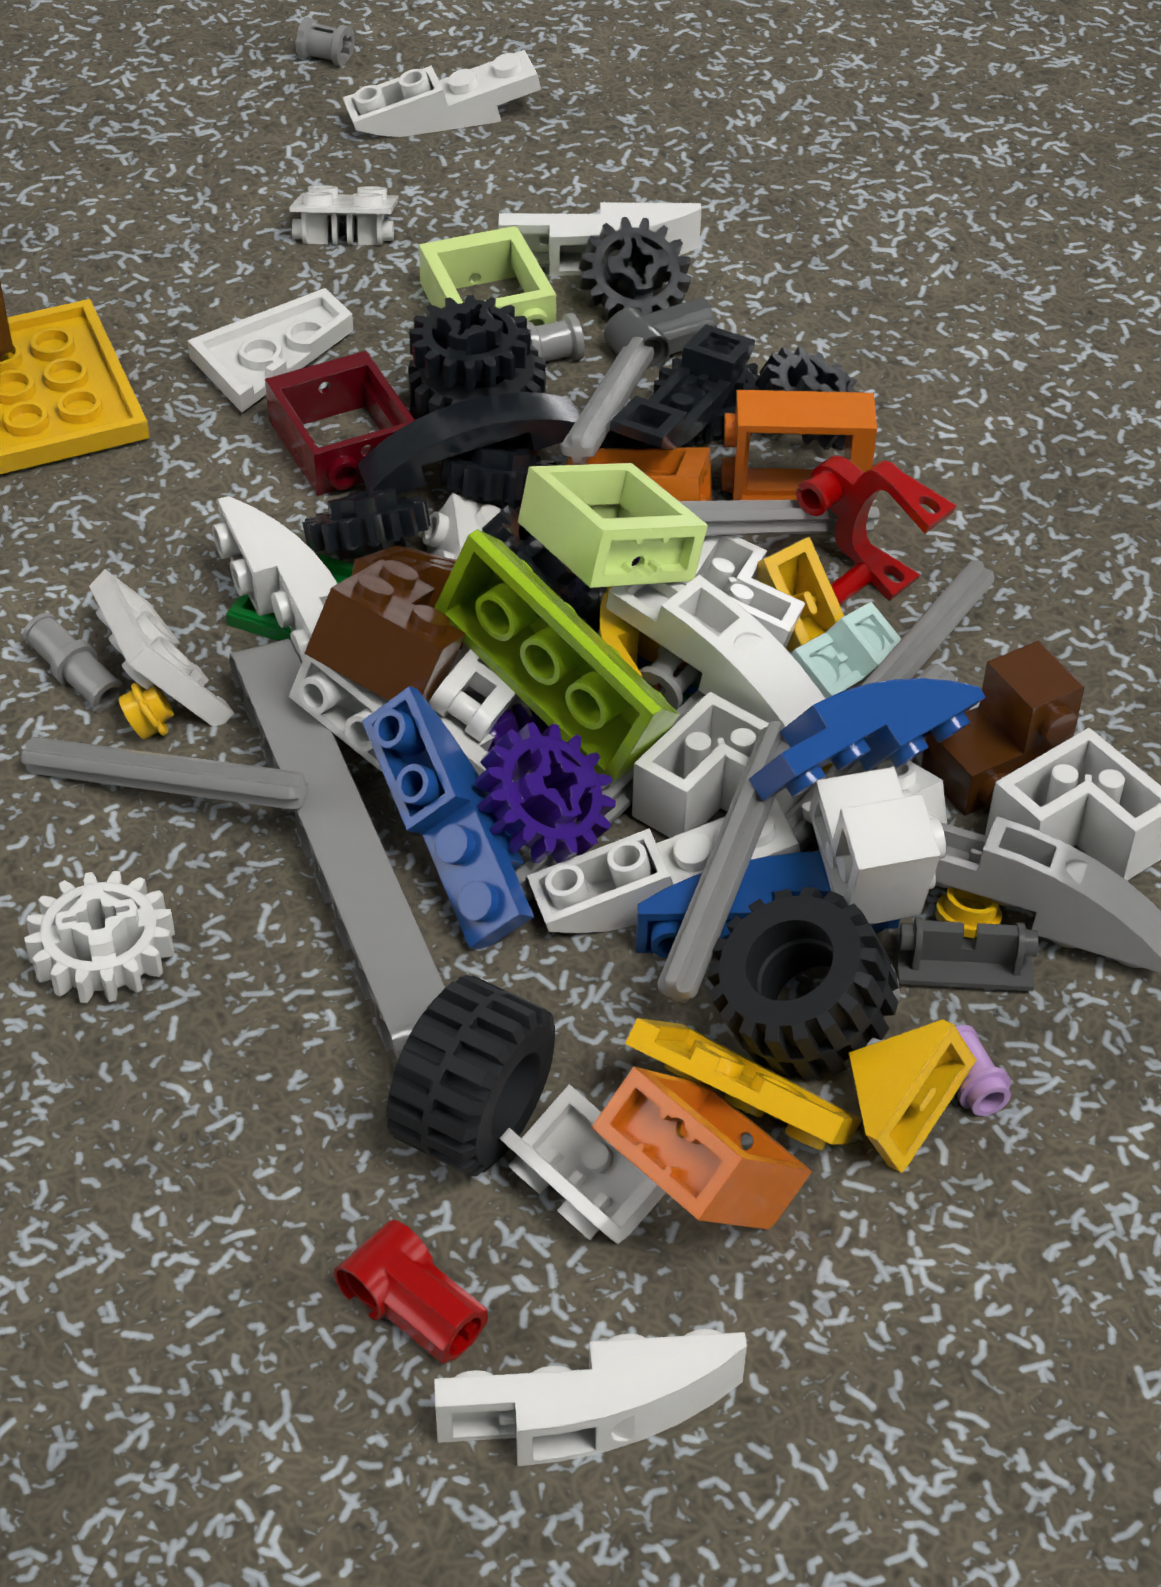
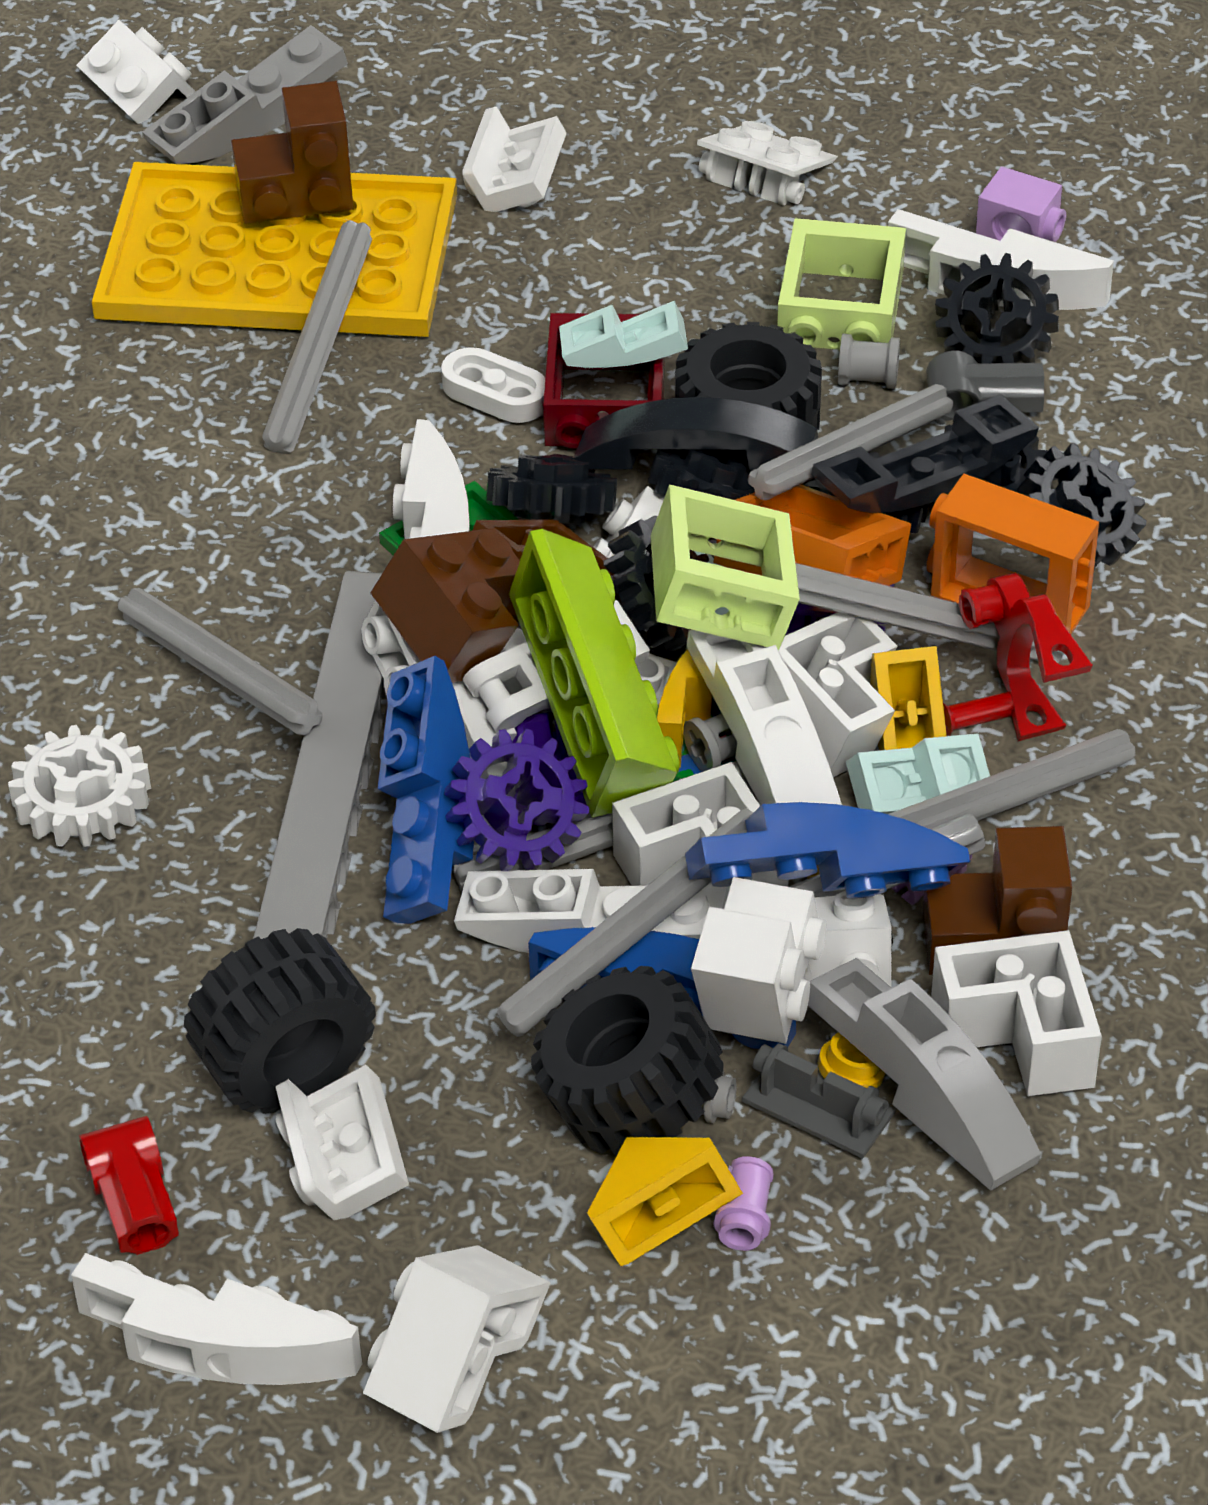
camera: 30 degrees right, 0 degrees up
light grey pin [23,613,126,713] -> none
white wing [89,569,234,727] -> none
yellow plate [119,682,174,740] -> none
white wing [187,288,353,412] -> none
white slope [343,50,541,137] -> none
black gear [409,295,531,390] -> none
orange window [591,1066,812,1229] -> none
yellow wing [625,1018,862,1151] -> none
none -> light grey axle [262,220,372,454]
none -> white brick [363,1245,551,1433]
none -> white plate [441,348,545,423]
none -> white bracket [463,106,566,212]
none -> light aqua slope [559,301,688,368]
none -> lavender brick [976,167,1066,242]

